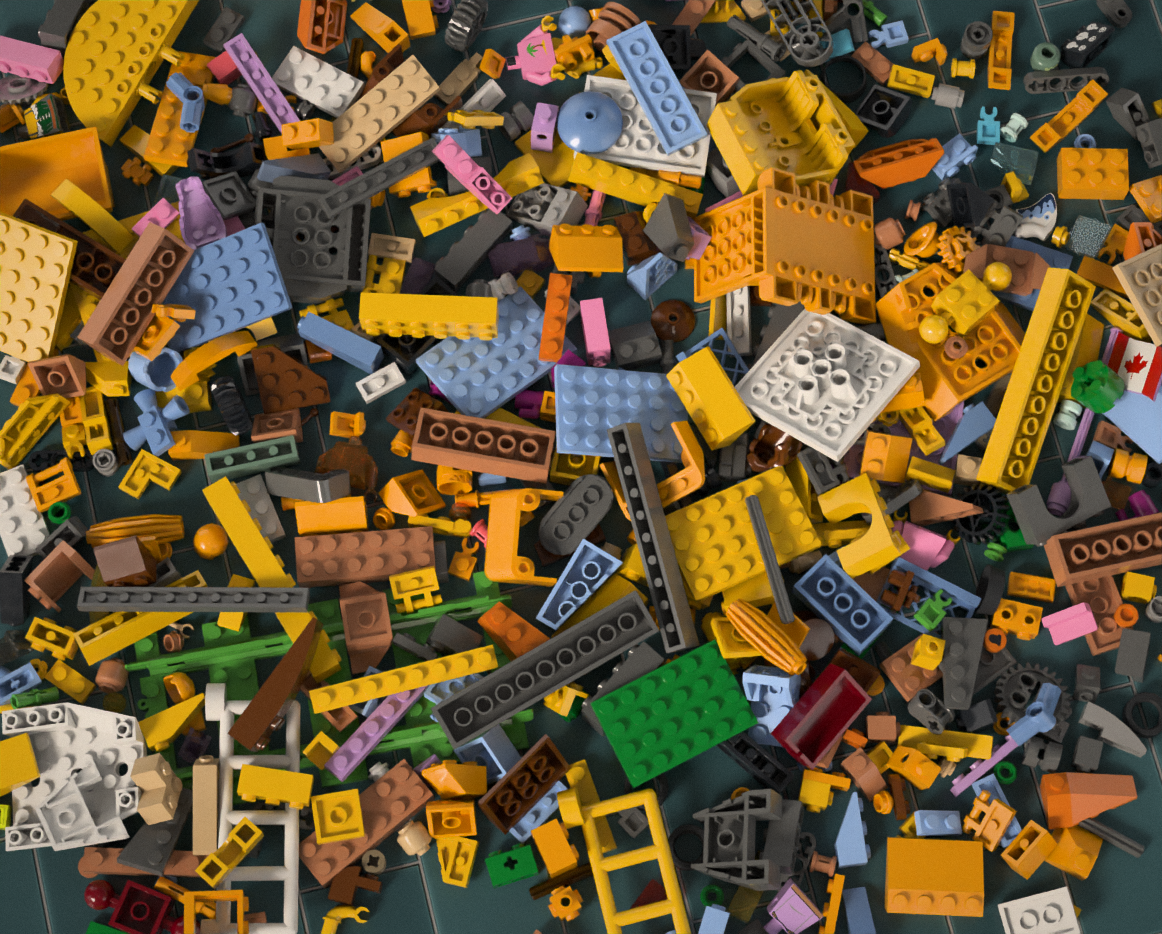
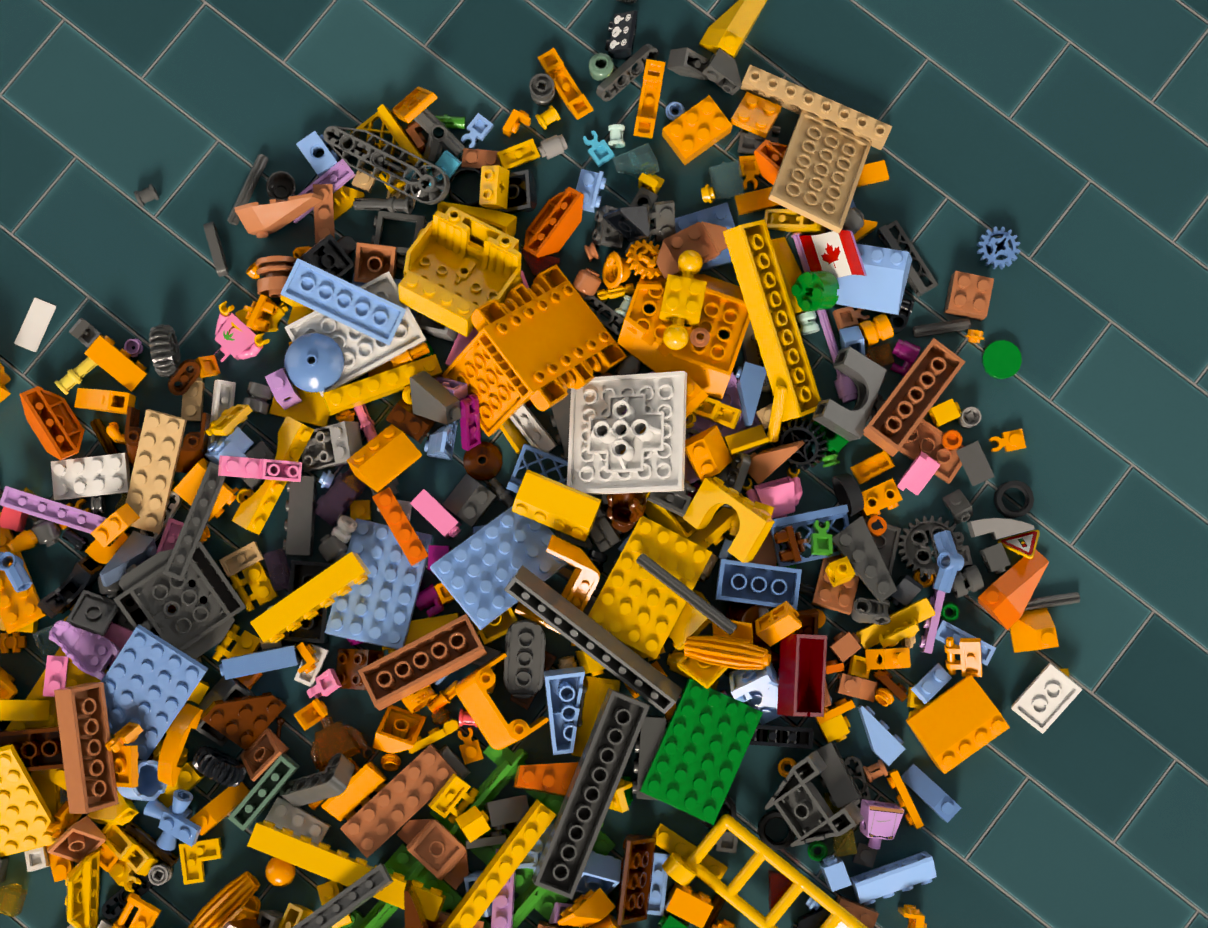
camera: 35 degrees left, 10 degrees up
reddish brown hinge [211,133,254,153] -> none
light orange cone [391,430,413,457] -> none
light blue hair [558,6,591,39] -> none
light orange brick [1001,820,1058,880] -> none
white arm [1013,193,1057,241] -> none
none -> light orange plate [46,801,82,839]
none -> reddish brown plate [168,359,201,395]
none -> light orange bracket [296,642,319,674]
none -> bright pink plate [306,668,342,699]
none -> yellow brick [455,806,490,843]
none -> magenta plate [460,393,481,451]
none -> yellow brick [479,165,510,210]
none -> dark grey hinge [577,685,588,727]
none -> light orange hinge [755,601,802,647]
none -> yellow axle [767,386,787,442]
none -> piece [997,530,1040,559]

